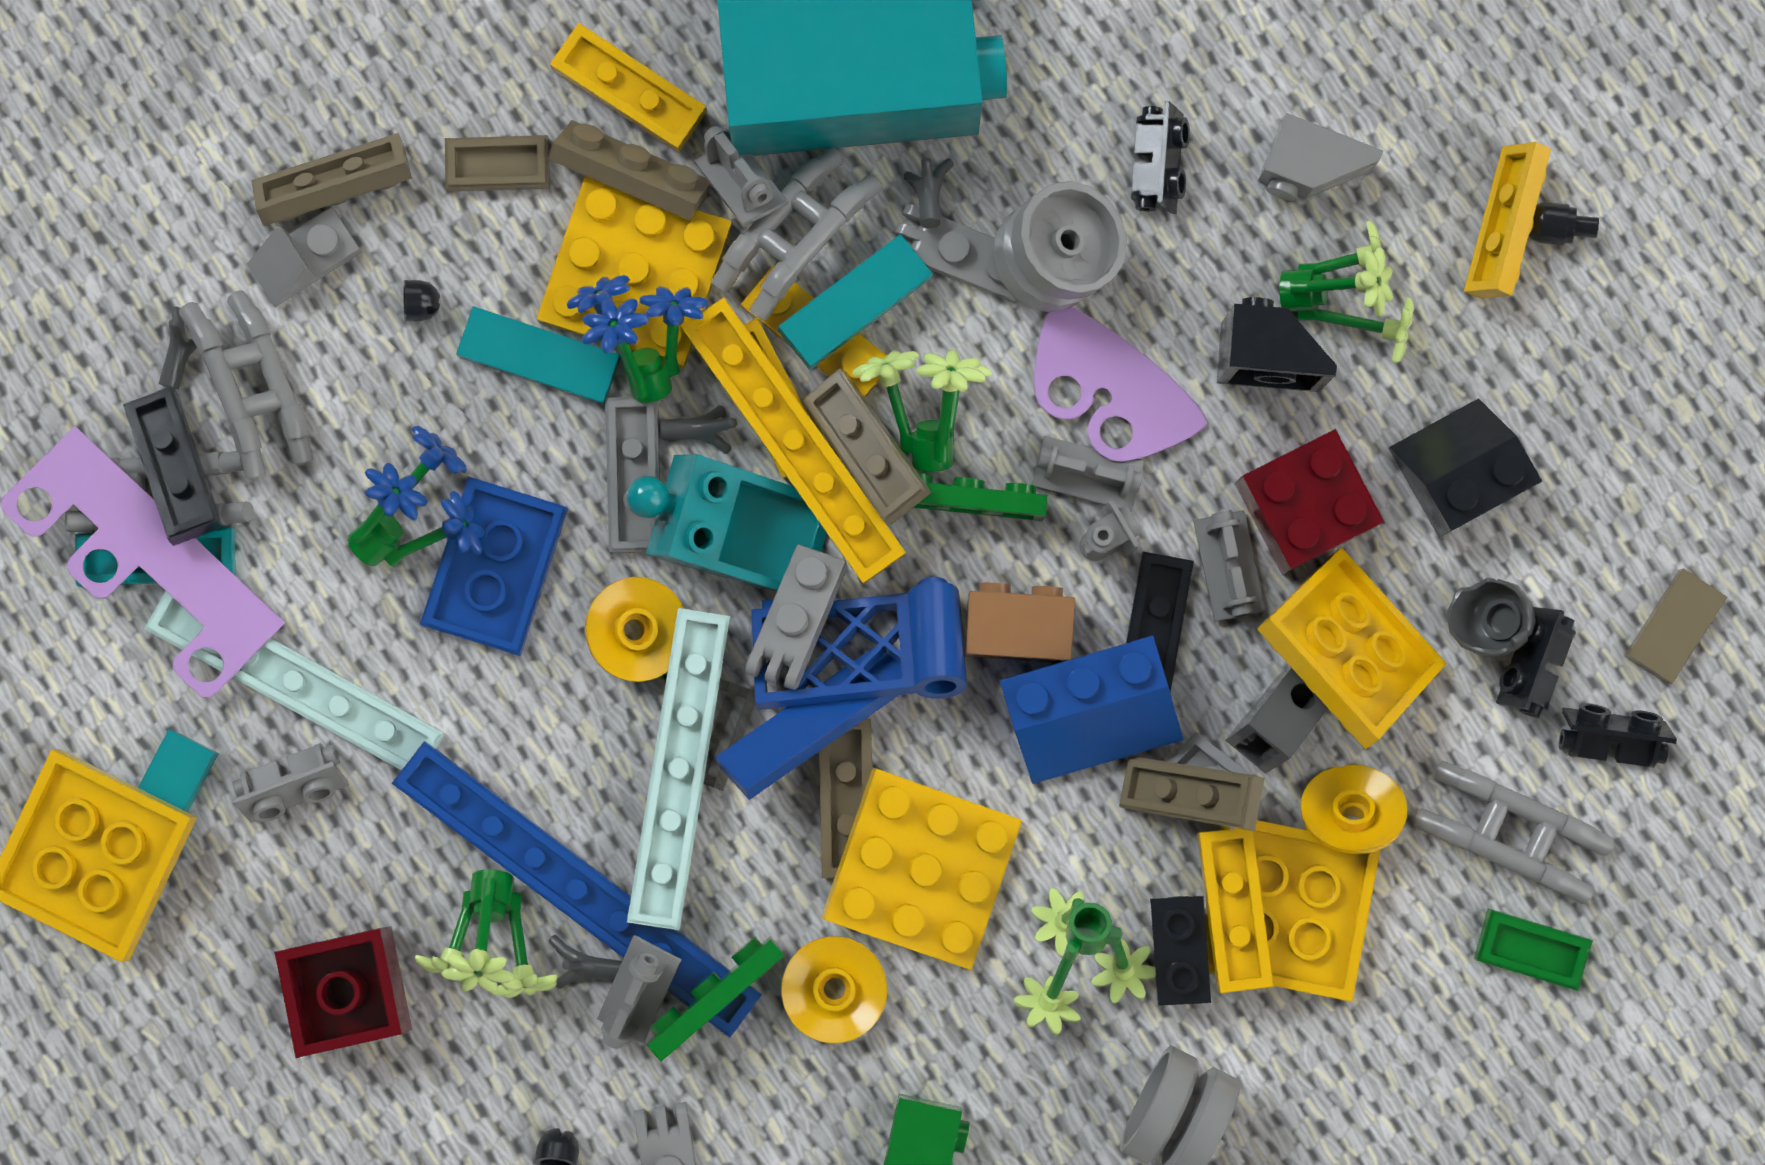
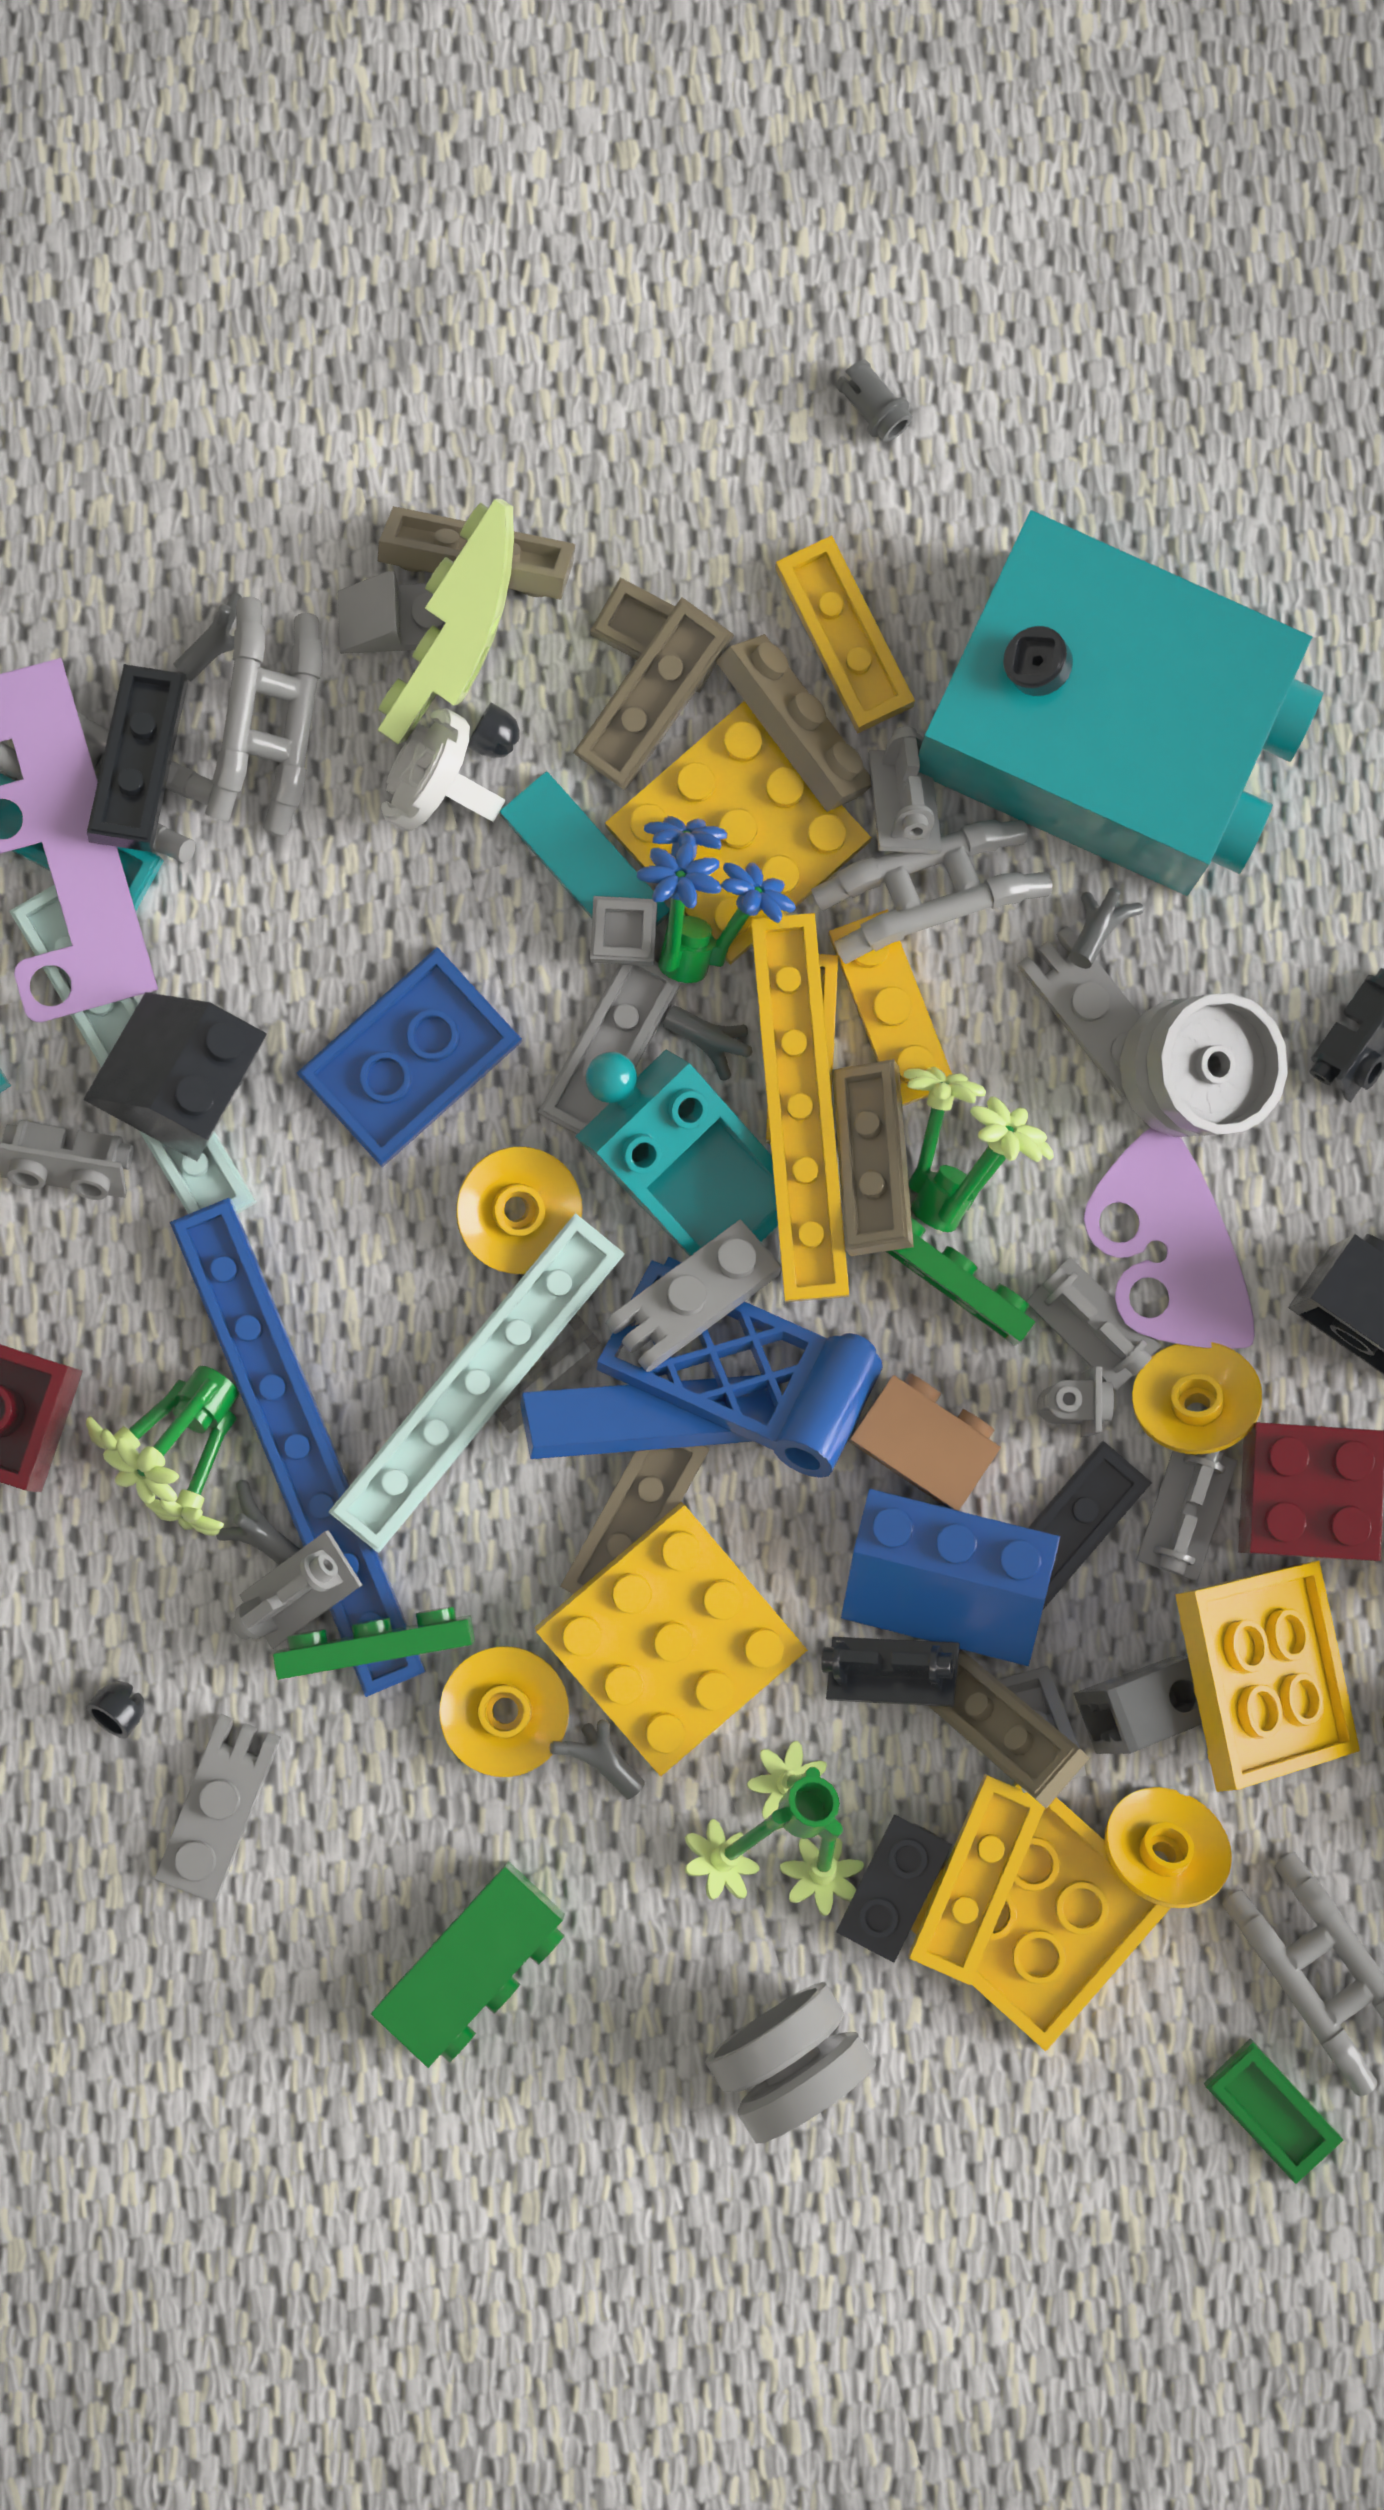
camera: 35 degrees right, 0 degrees up
blue plant [347,426,485,567] -> none
teal tile [778,234,933,370] -> none
none -> black slope [84,992,267,1162]
none -> yellowish green slope [377,499,514,744]
none -> white tile [381,708,505,831]
none -> dark grey bar [549,1719,645,1800]
none -> dark tan tile [573,597,734,790]
none -> light grey tile [590,896,657,966]
none -> black hinge [821,1637,960,1707]
none -> black tile [1003,626,1073,696]
none -> yellow dish [1132,1342,1262,1455]

